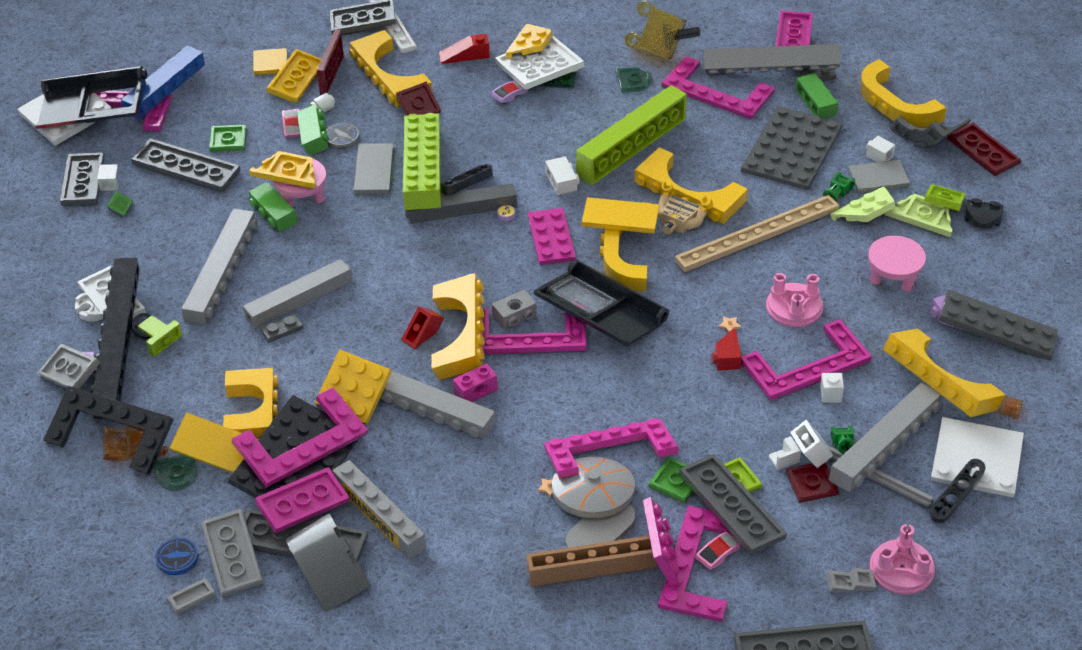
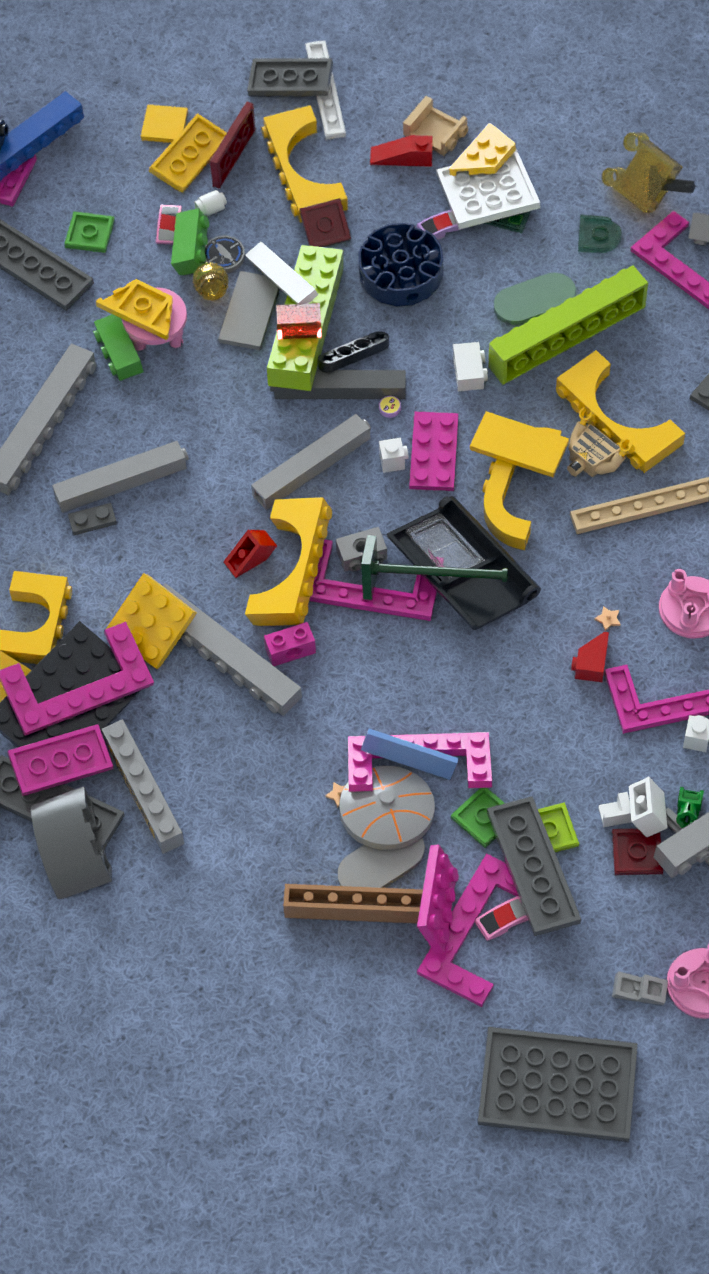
camera: 15 degrees right, 15 degrees up
none -> clear yellow piece [192,262,229,301]
none -> white tile [245,242,318,308]
none -> light grey brick [251,414,371,510]
none -> clear red brick [276,303,322,339]
none -> dark blue brick [358,223,443,306]
none -> dark green tile [361,535,508,600]
none -> medium blue tile [361,729,458,780]
none -> white brick [379,438,408,473]
none -> tan panel [403,96,468,156]
none -> sand green tile [494,273,576,325]

